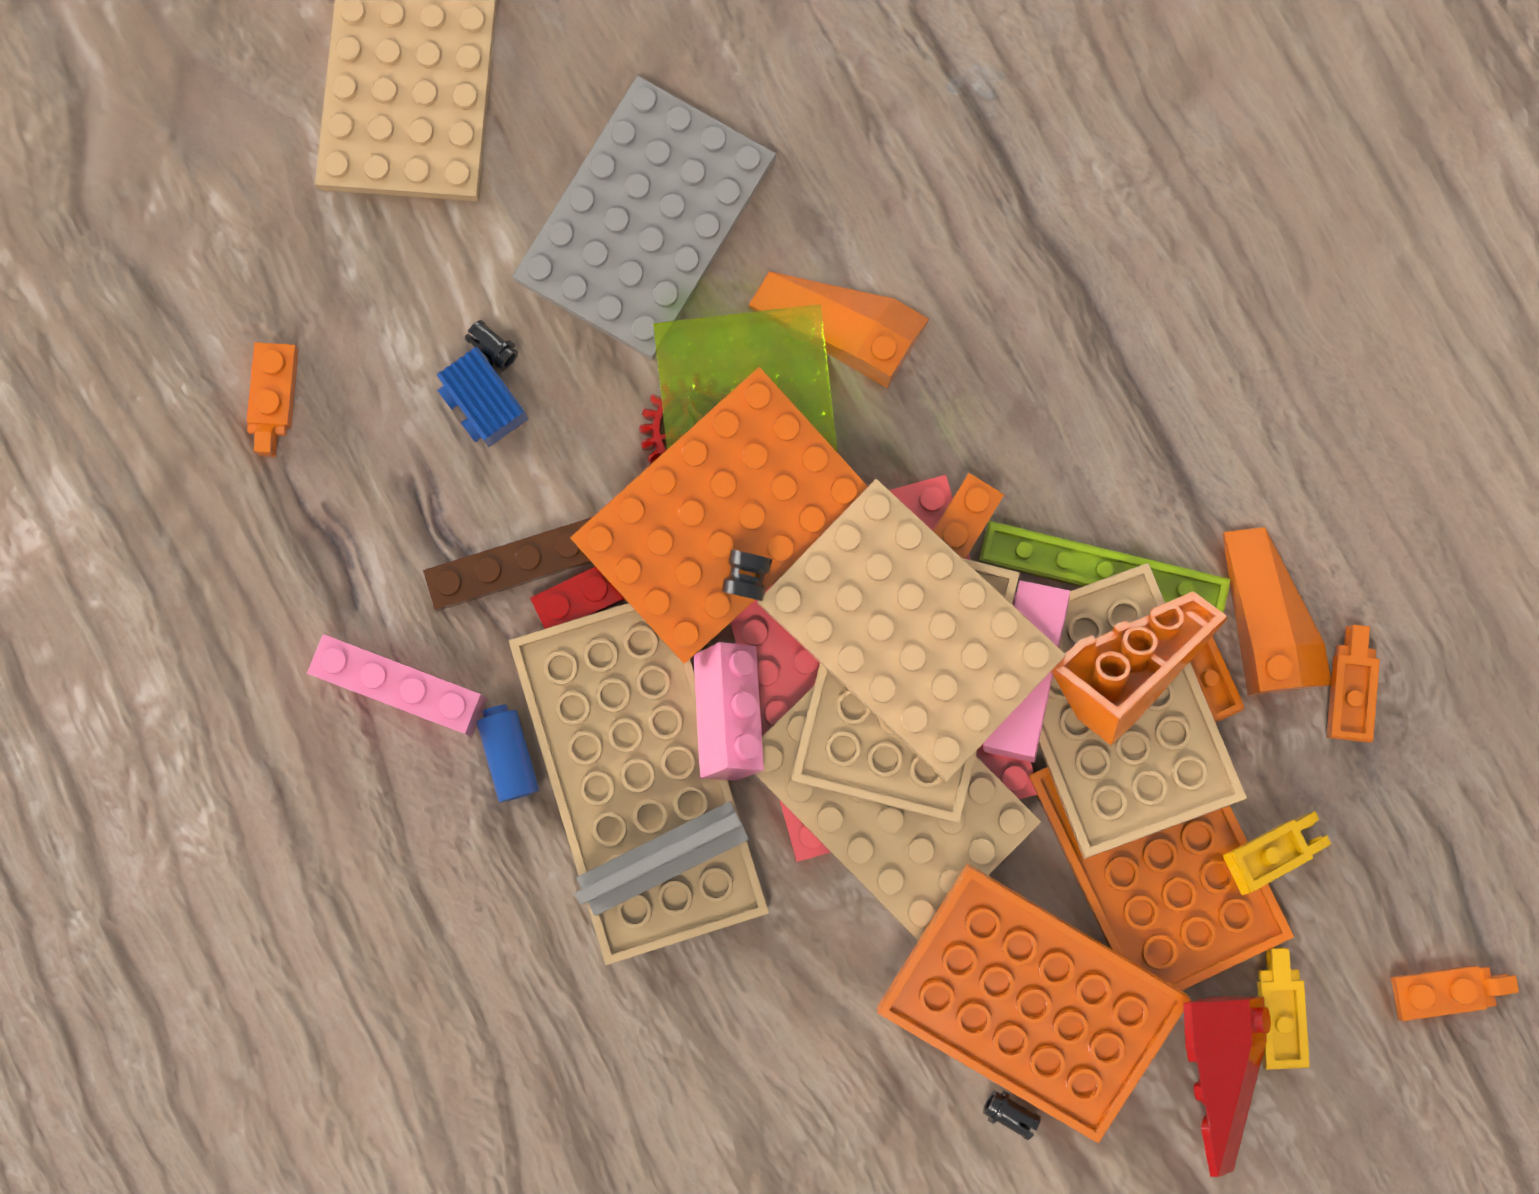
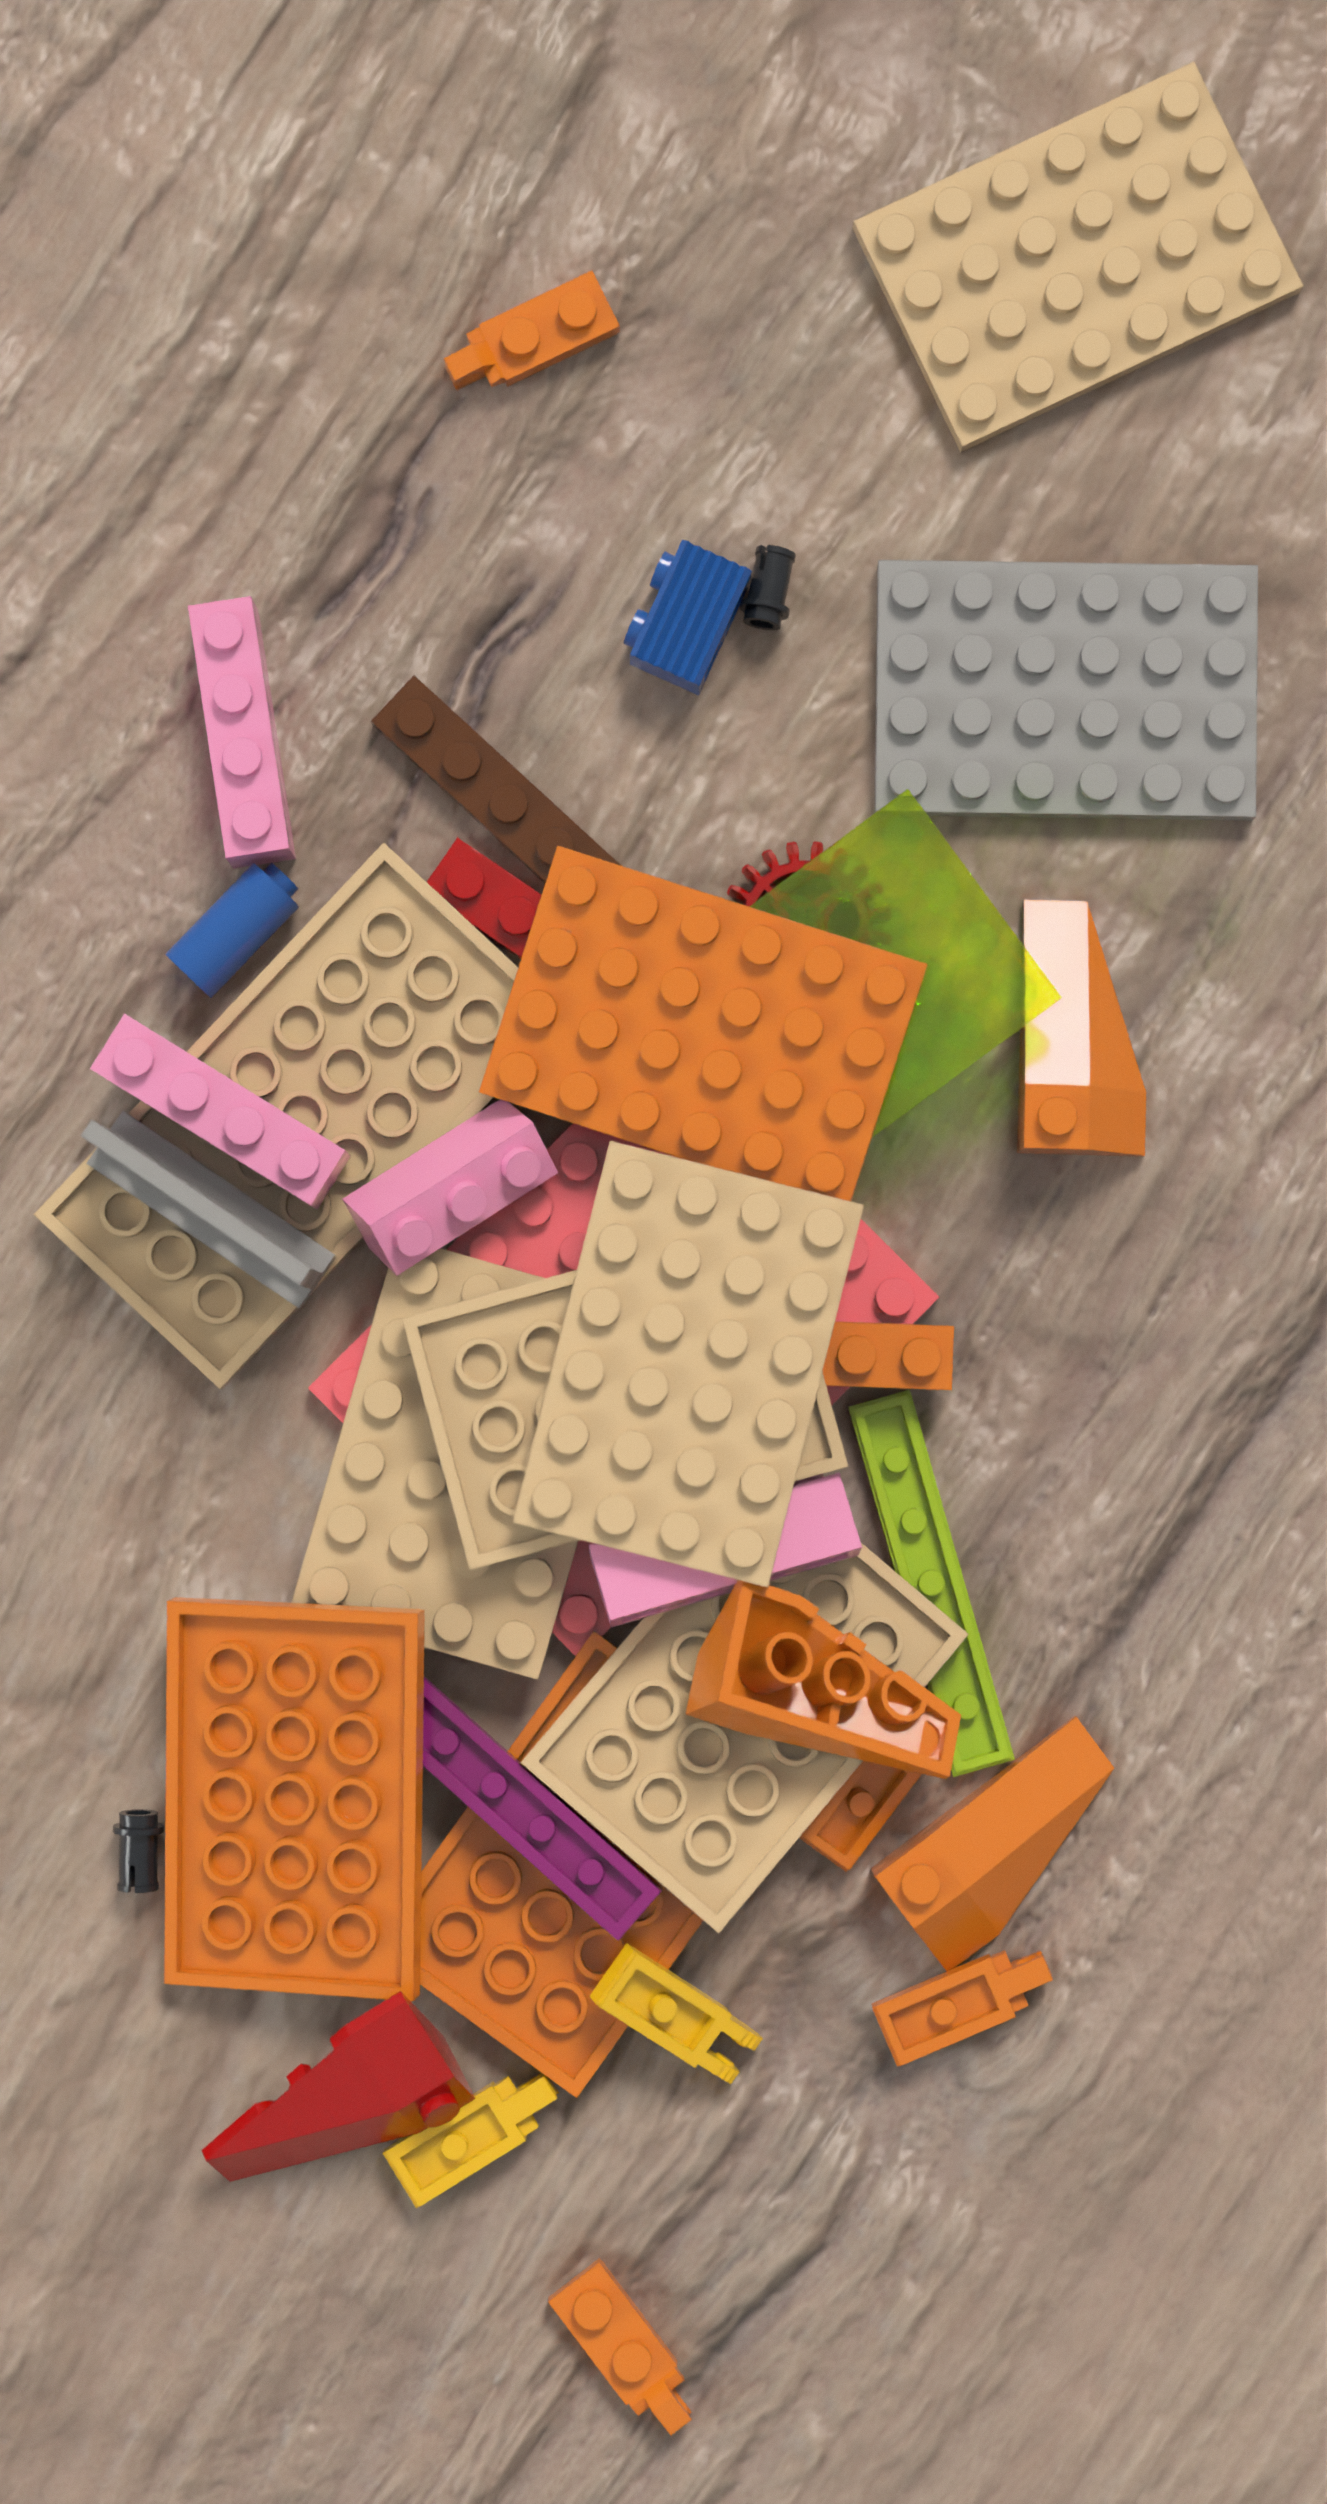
camera: 60 degrees right, 5 degrees up
black wheel [721,549,772,601] -> none
none -> bright pink brick [90,1014,351,1210]
none -> magenta plate [423,1676,663,1941]

